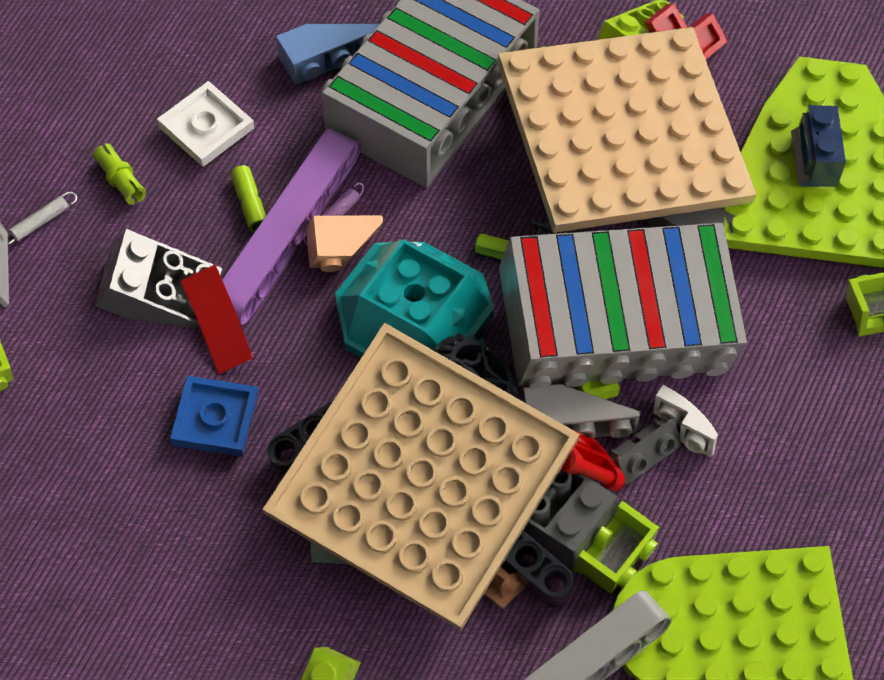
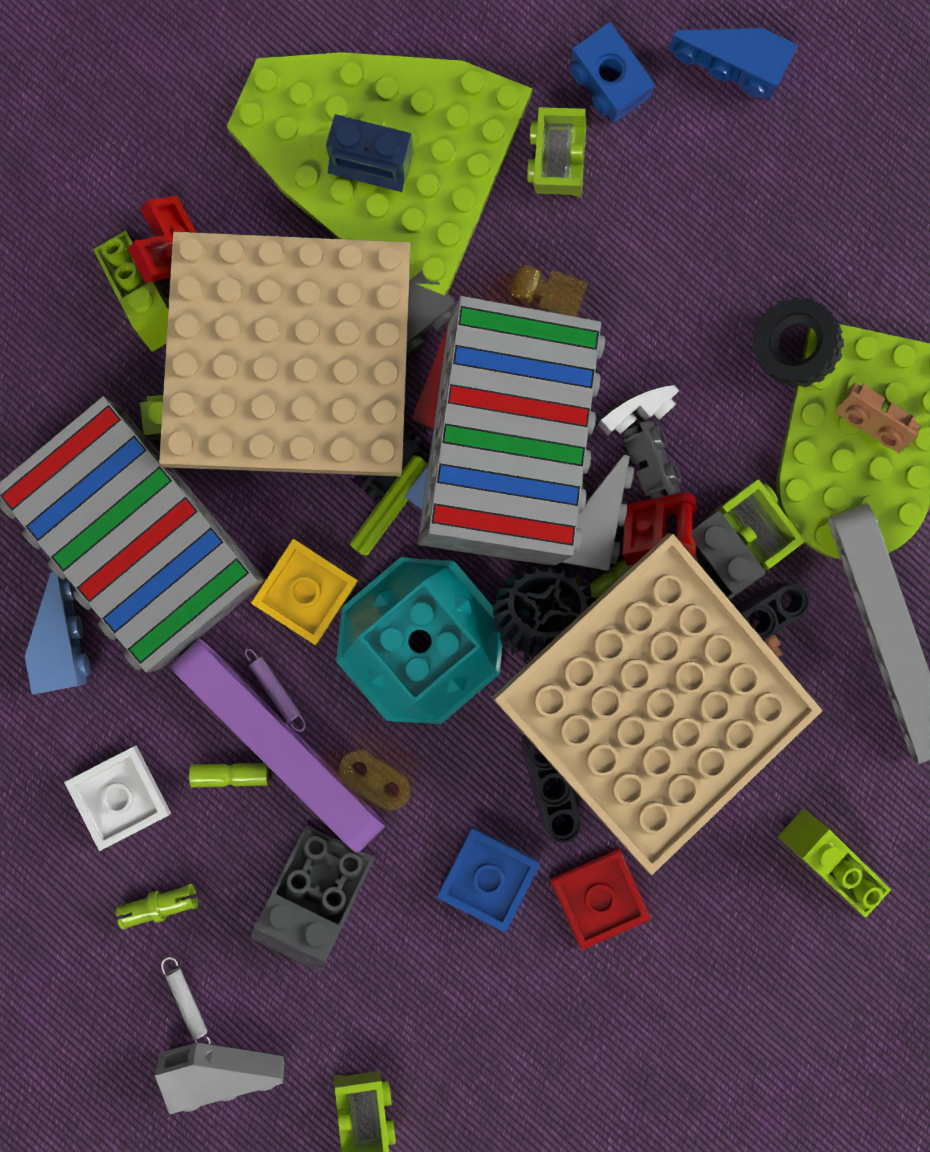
camera: 75 degrees left, 30 degrees up
red sticker [180,265,253,374] -> none
light nougat slope [306,216,383,272] -> none
none -> yellow plate [251,539,358,645]
none -> clear yellow plate [339,749,411,810]
none -> clear yellow plate [510,265,588,317]
none -> red tile [549,847,651,950]
none -> black tyre [752,297,844,388]
none -> nougat hinge [834,382,920,454]

